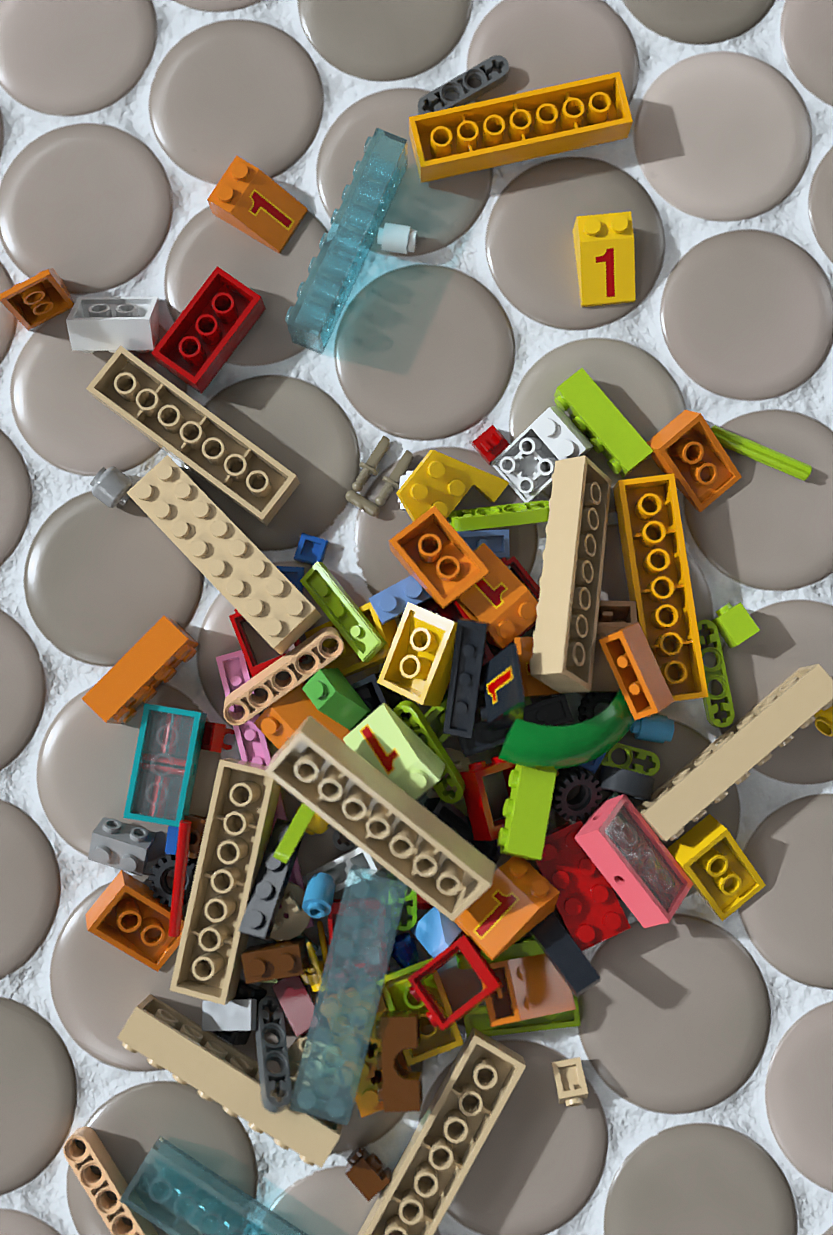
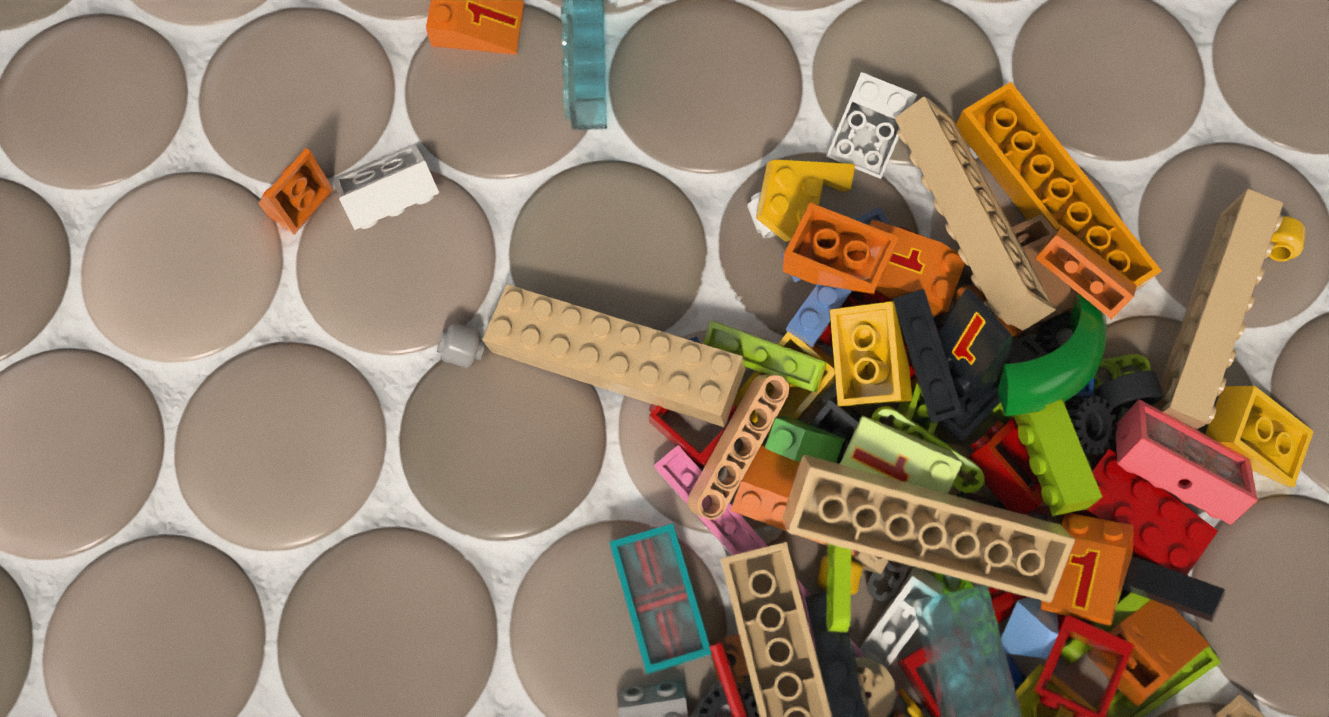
camera: 30 degrees left, 10 degrees down
orange brick [81,616,199,724] -> none
tan brick [86,345,300,526] -> none
red brick [151,266,266,394] -> none
blue tile [165,826,179,855] -> none
red tile [201,721,235,753] -> none
blue tile [294,533,329,566] -> none
dark azure brick [302,872,336,918] -> none
dark tan piece [345,436,413,517] -> none
lime beam [448,500,550,531] -> none
red tile [472,425,510,465] -> none
lime brick [554,368,653,478] -> none
dark azure brick [630,714,674,744] -> none
orange slope [646,410,742,512] -> none
lime beam [697,620,735,728] -> none
lime axle [711,425,812,480] -> none
lime brick [711,602,760,648] -> none

